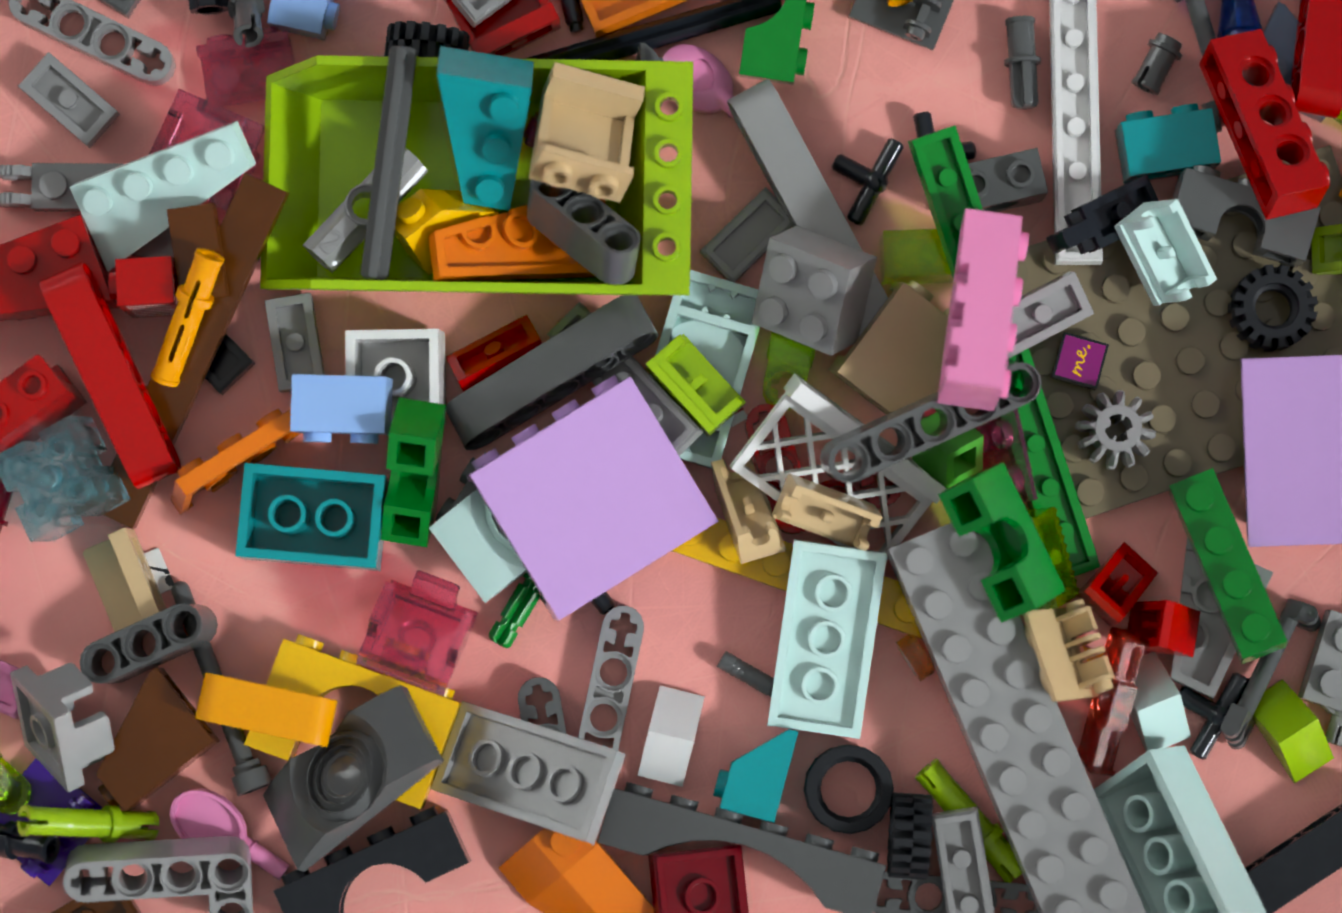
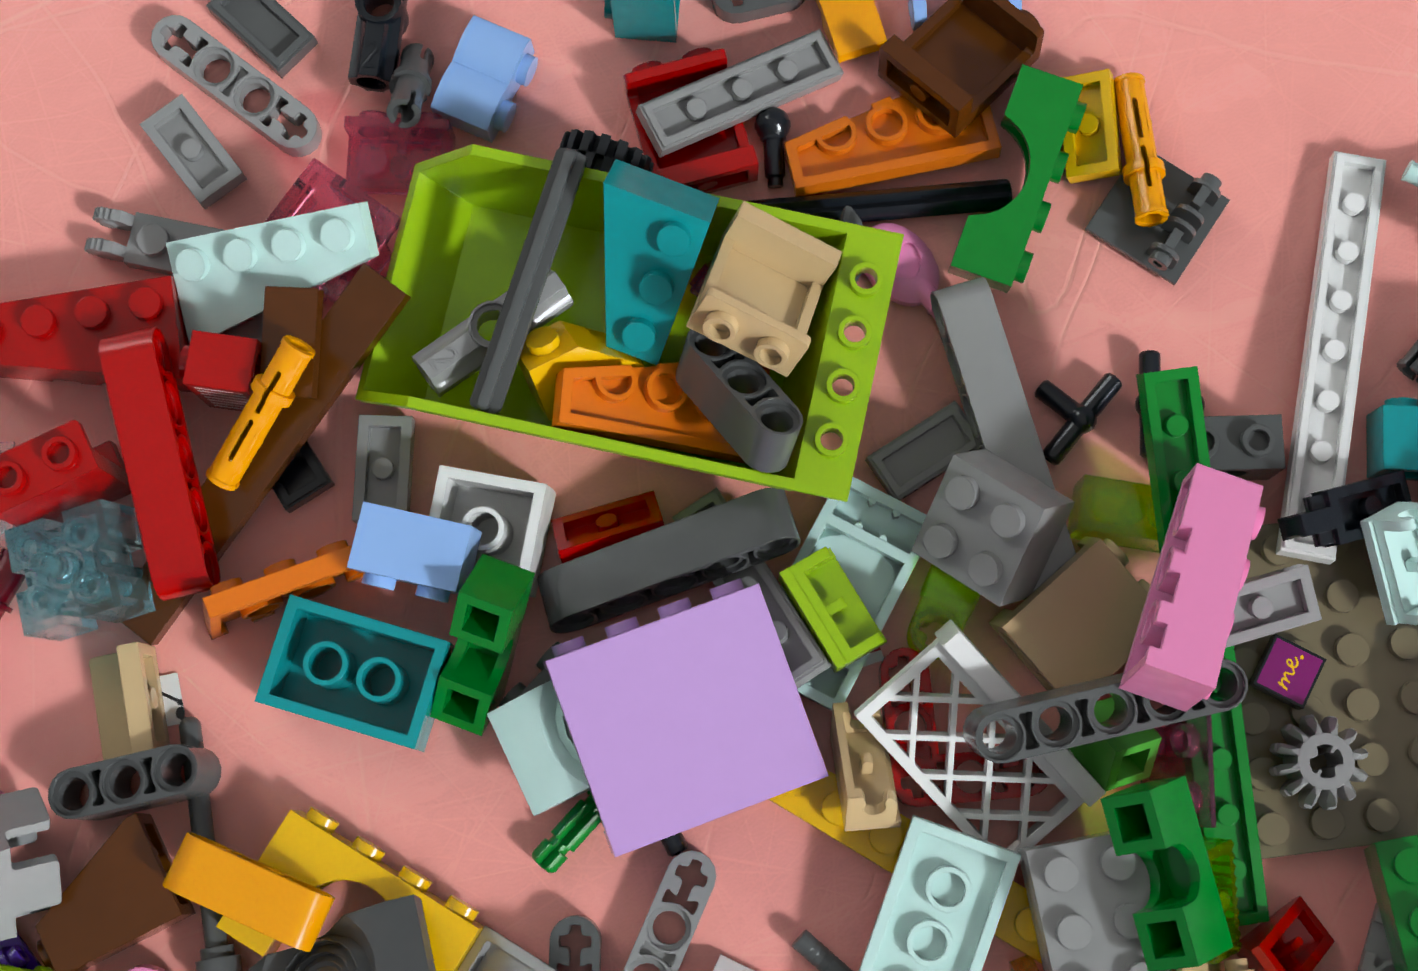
camera: 15 degrees right, 5 degrees down
clear pink panel [356,570,478,696] -> none
tan hinge [771,473,883,551] -> none
dark grey axle [1004,16,1041,109] -> none

